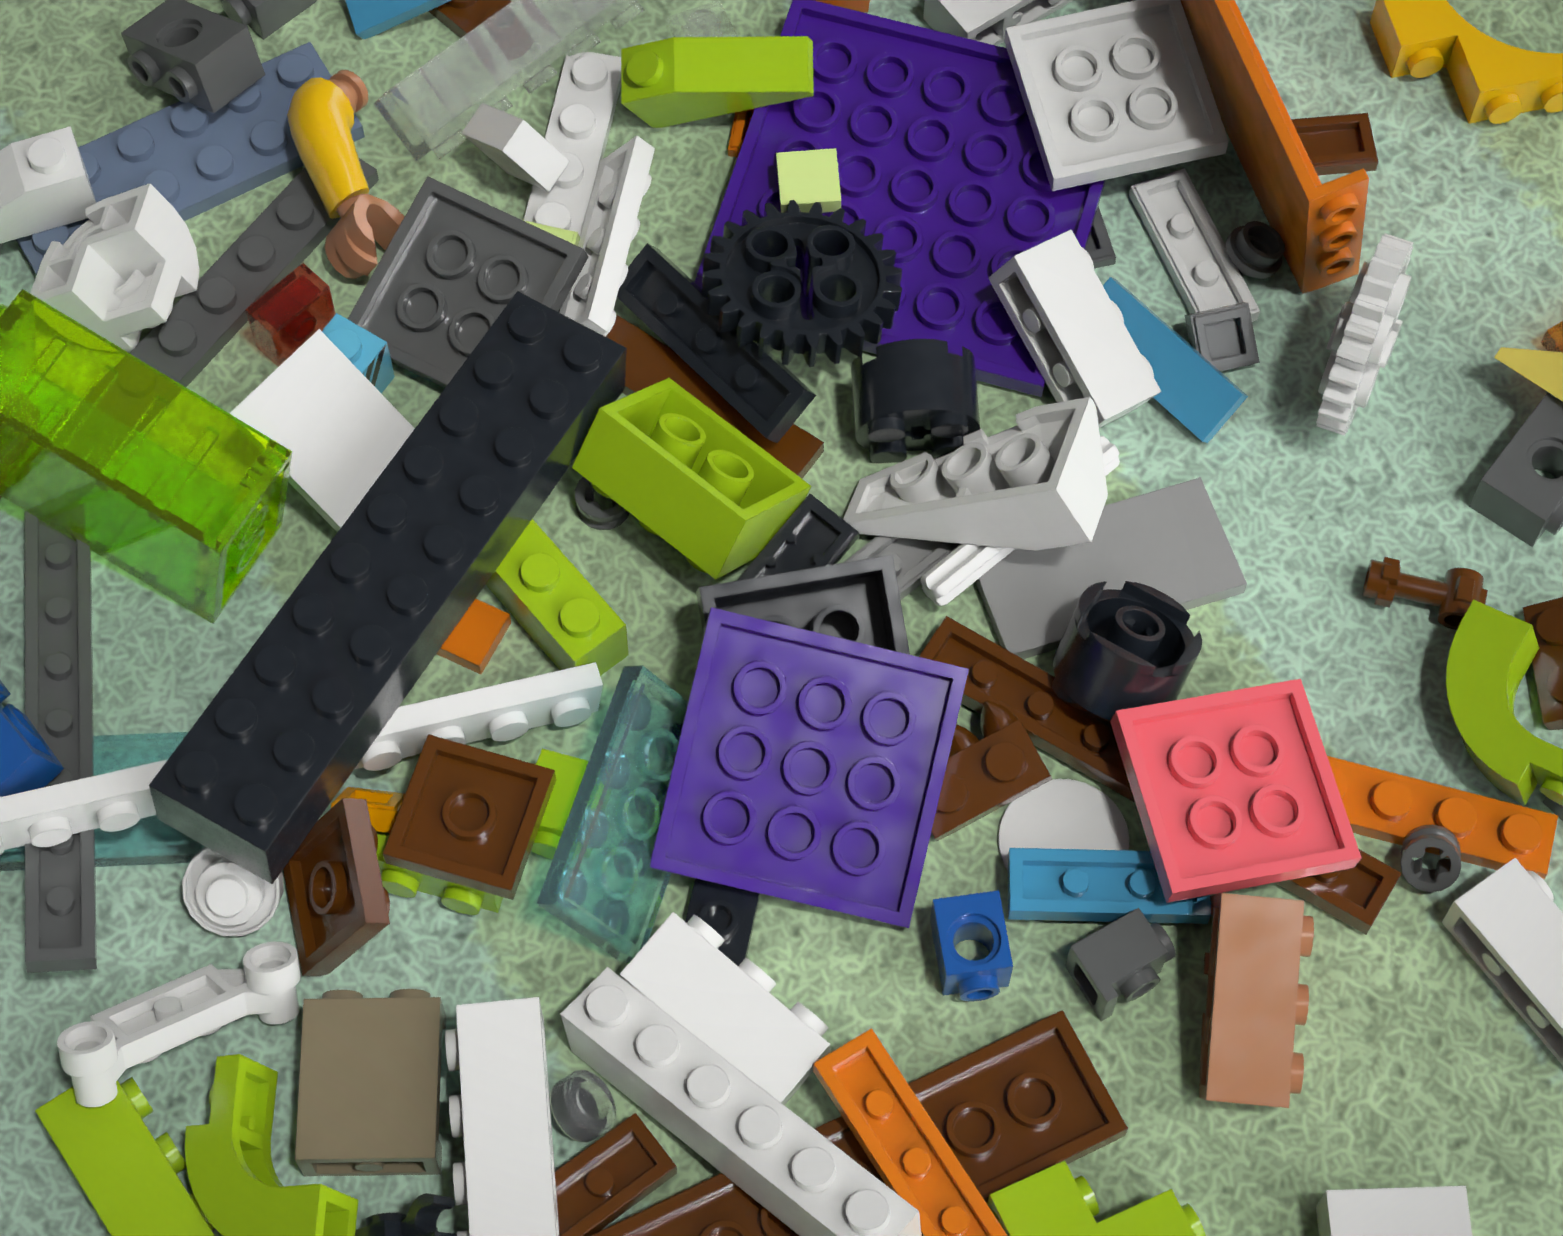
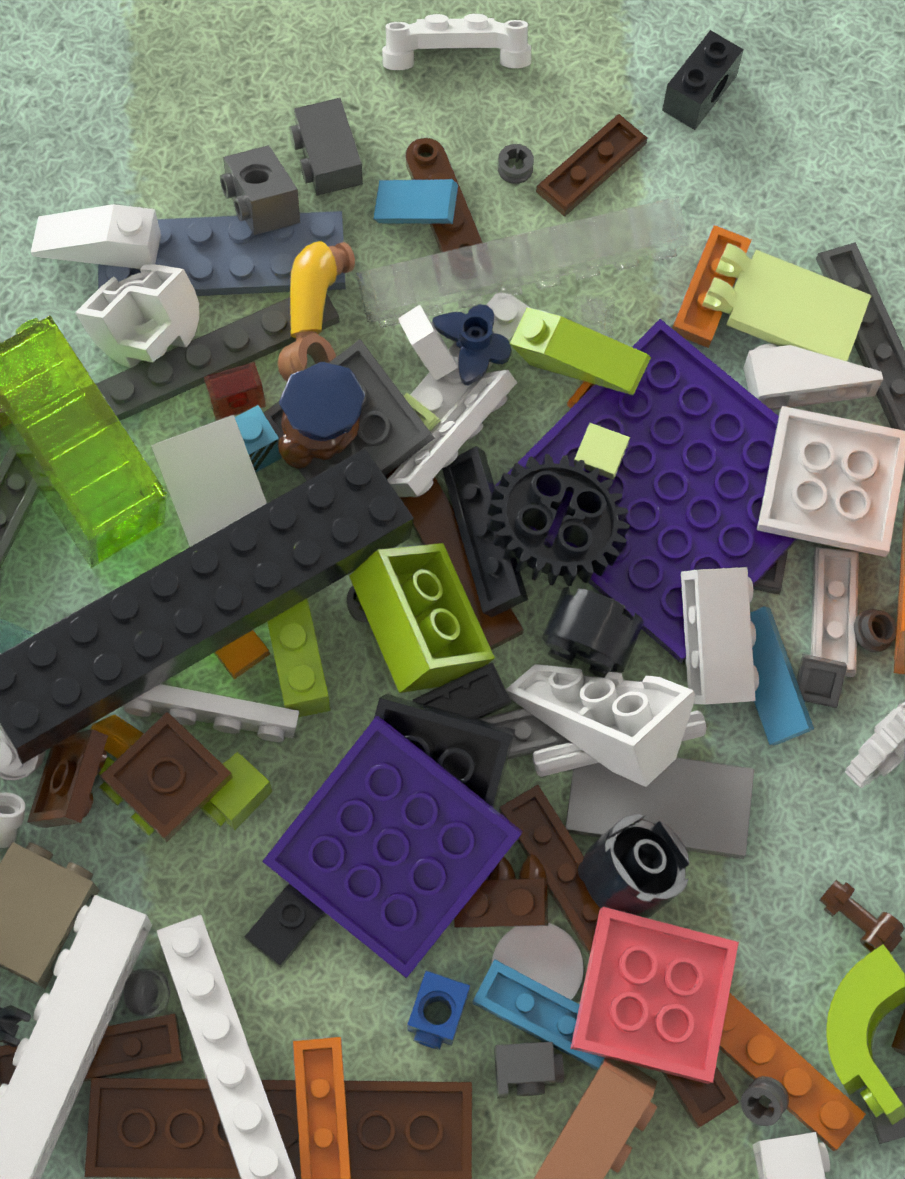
camera: 25 degrees right, 5 degrees up
clear light blue plate [536,665,688,963] -> none
white brick [620,912,831,1105] -> none
none -> dark blue piece [278,362,365,469]
none -> dark blue animal [432,304,512,385]

